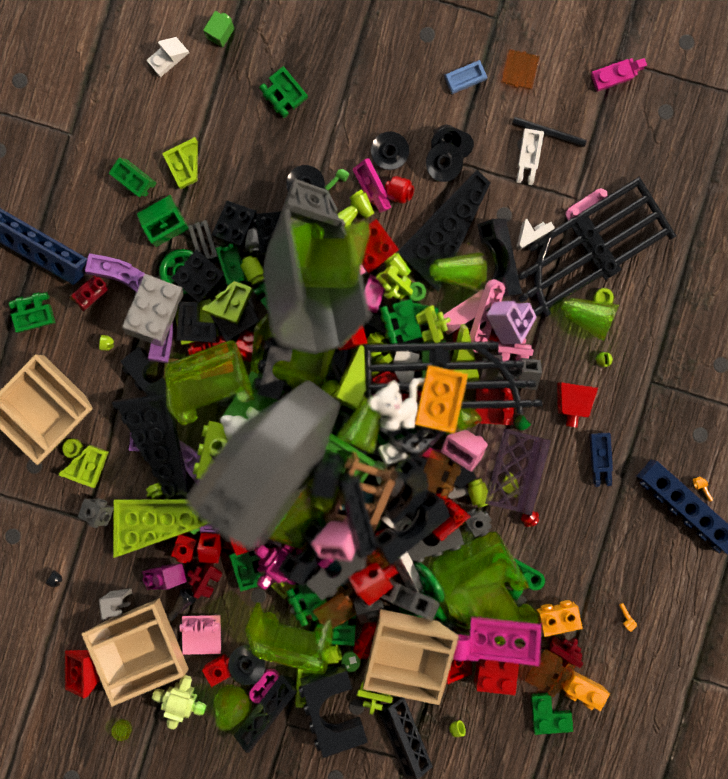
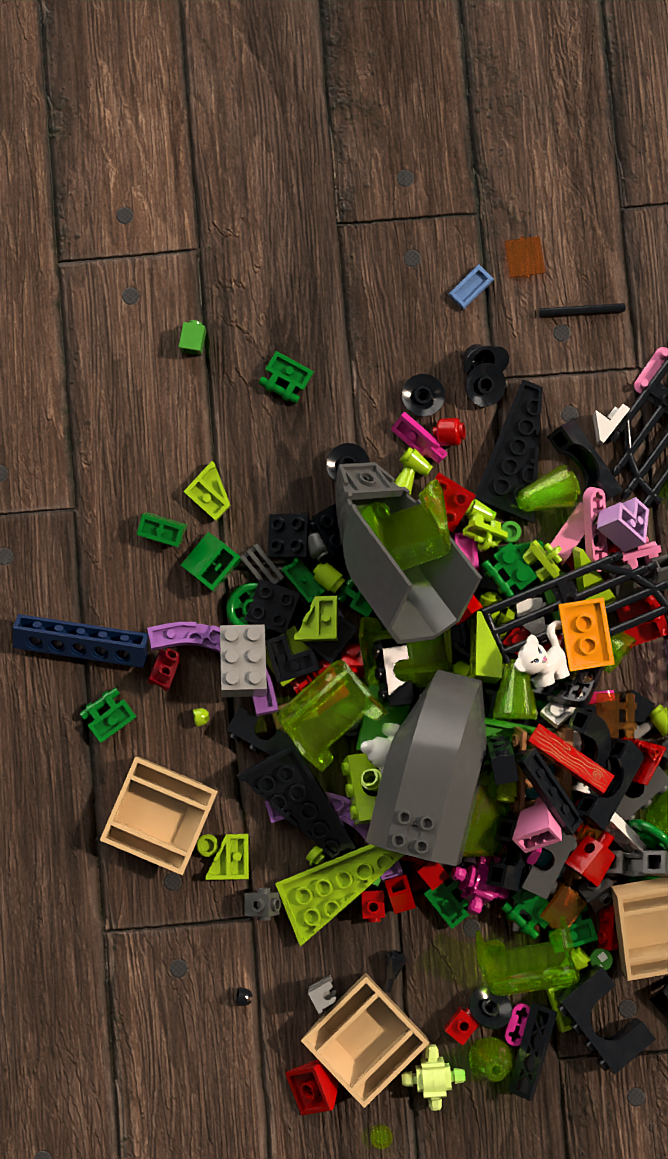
camera: 25 degrees left, 5 degrees down
magenta slope [142,563,186,590] -> none
white slope [147,37,189,77] -> none
bright pink hinge [180,615,221,654] -> none
dark red hips [187,563,222,599] -> none
lime tile [271,581,298,599] -> none
bright green hand [325,169,349,190] -> none
lime hips [356,680,393,715] -> none
bright pink torso [441,430,488,471] -> none
white hinge [516,129,544,185] -> none
dark pink hinge [591,58,647,92] -> none
none -> red tile [527,723,614,796]

